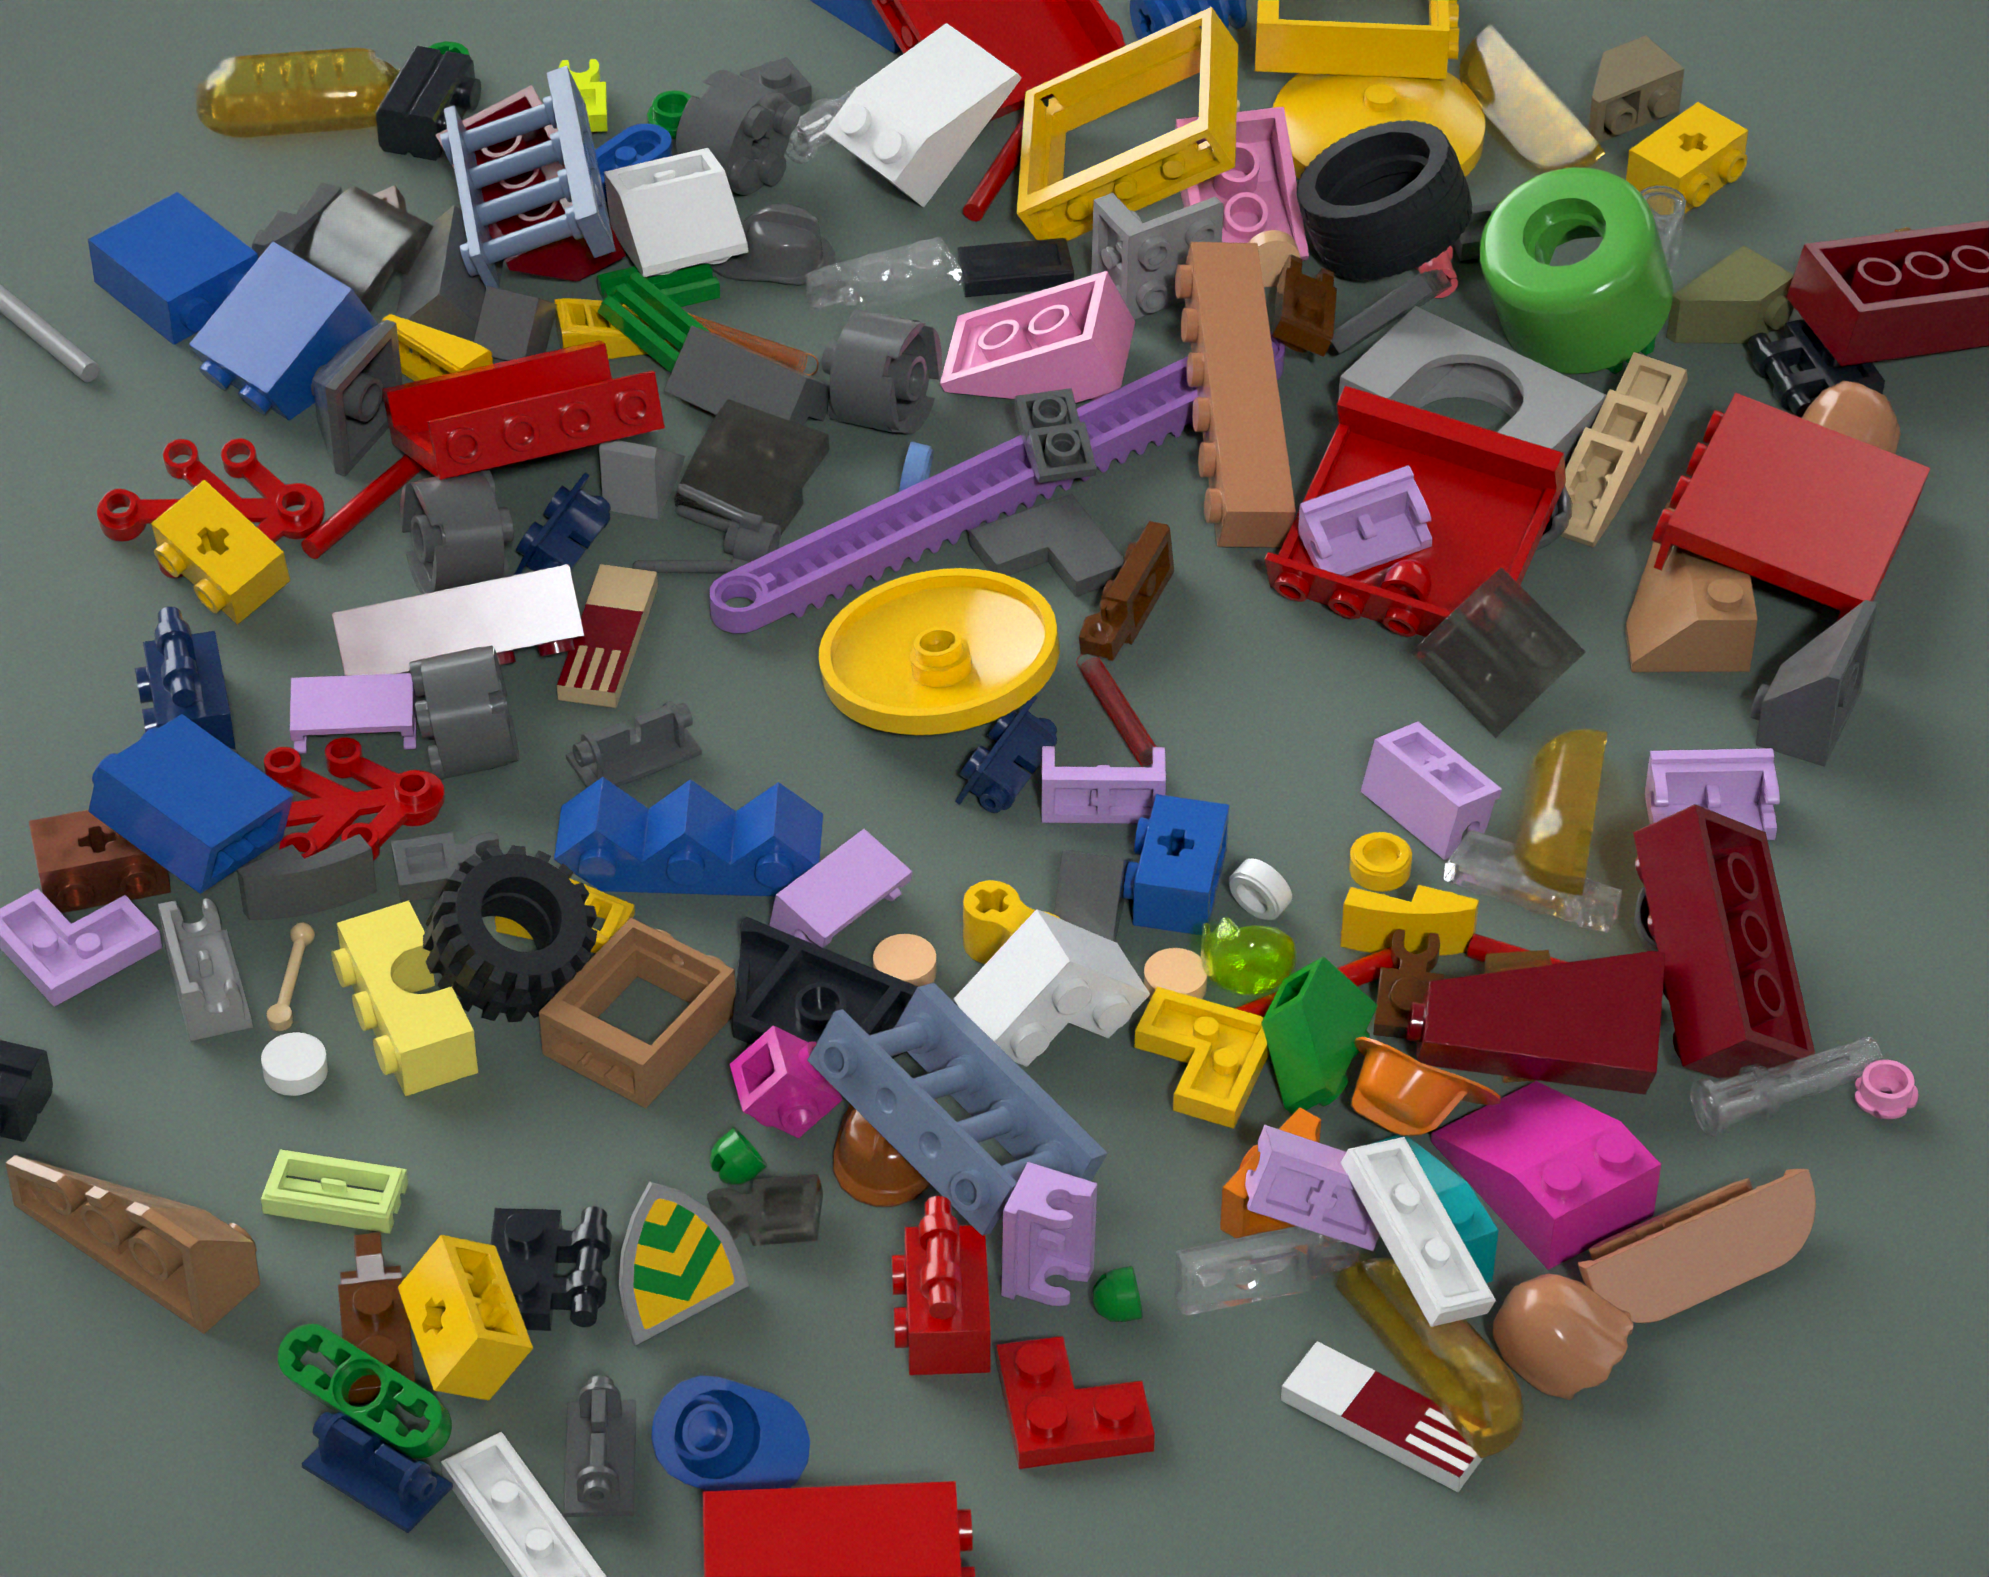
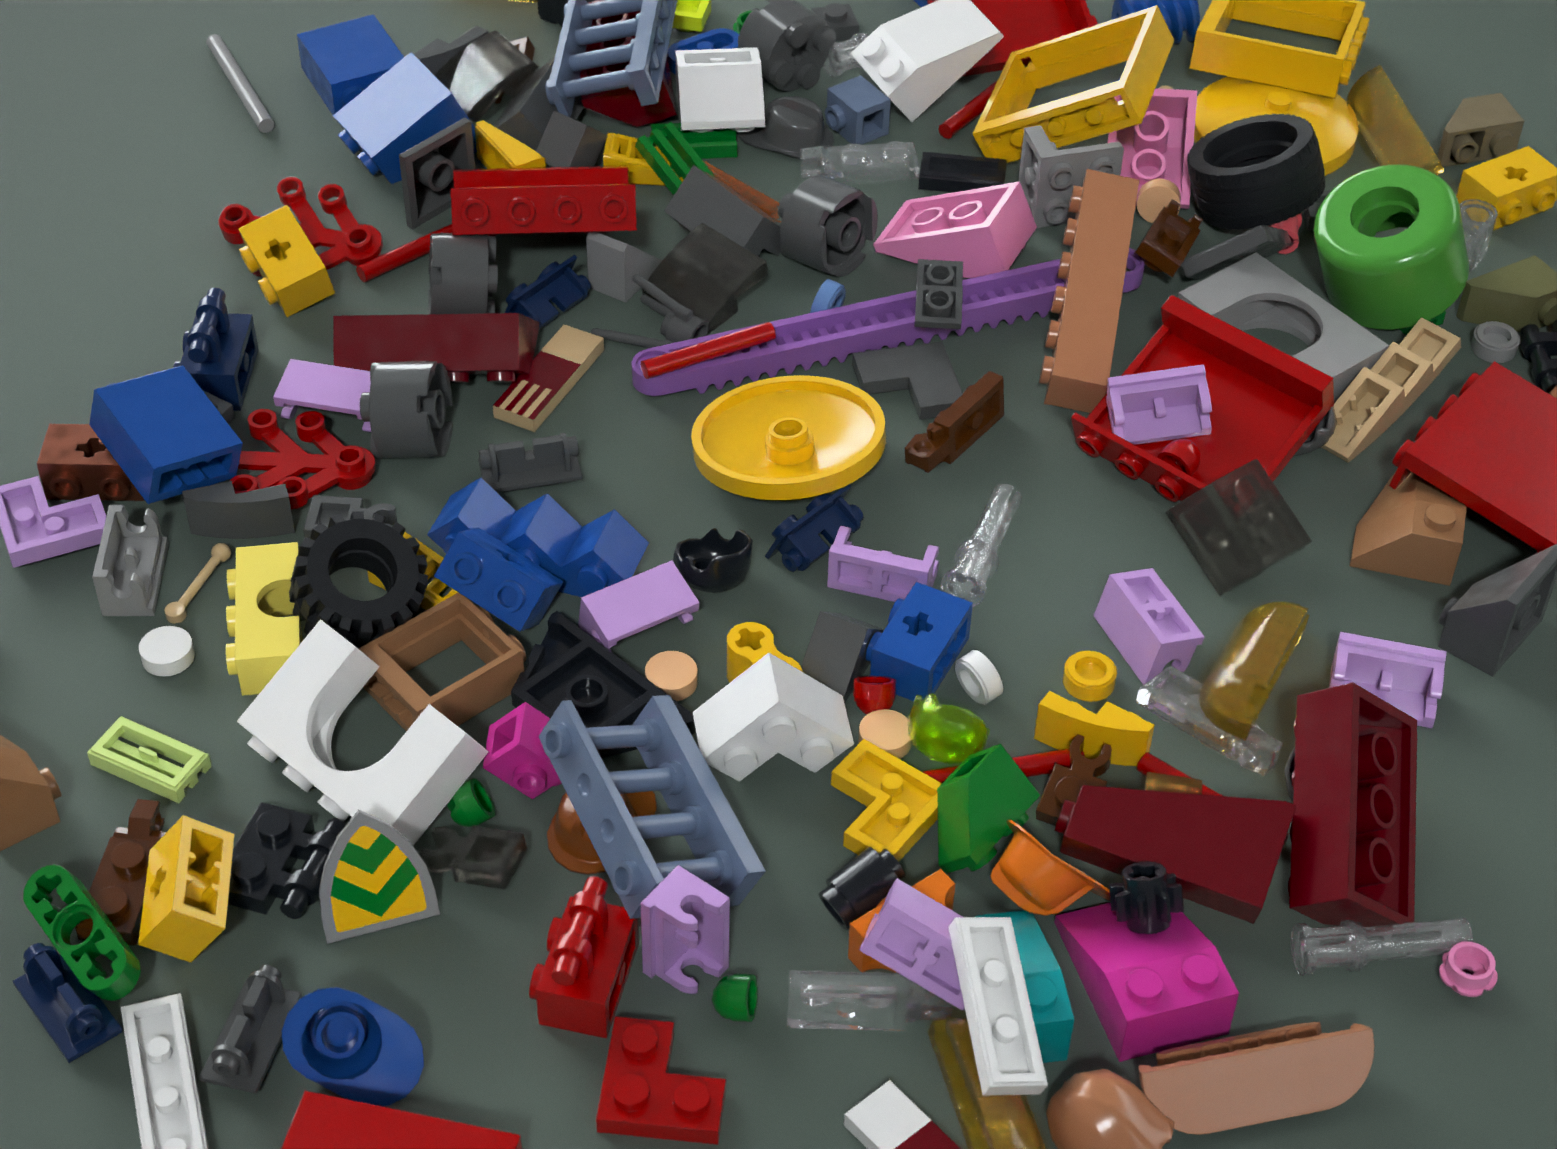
camera: 15 degrees right, 0 degrees up
red piece [1076,654,1156,767] -> none
none -> white arch [237,619,489,846]
none -> blue brick [434,527,564,632]
none -> red bar [640,322,776,379]
none -> black hair [673,528,753,593]
none -> black brick [818,847,906,930]
none -> sand blue brick [825,75,891,147]
none -> red hinge [853,676,896,714]
none -> clear pin [941,484,1022,607]
none -> black gear [1109,862,1184,934]
none -> light grey tile [1470,321,1520,363]

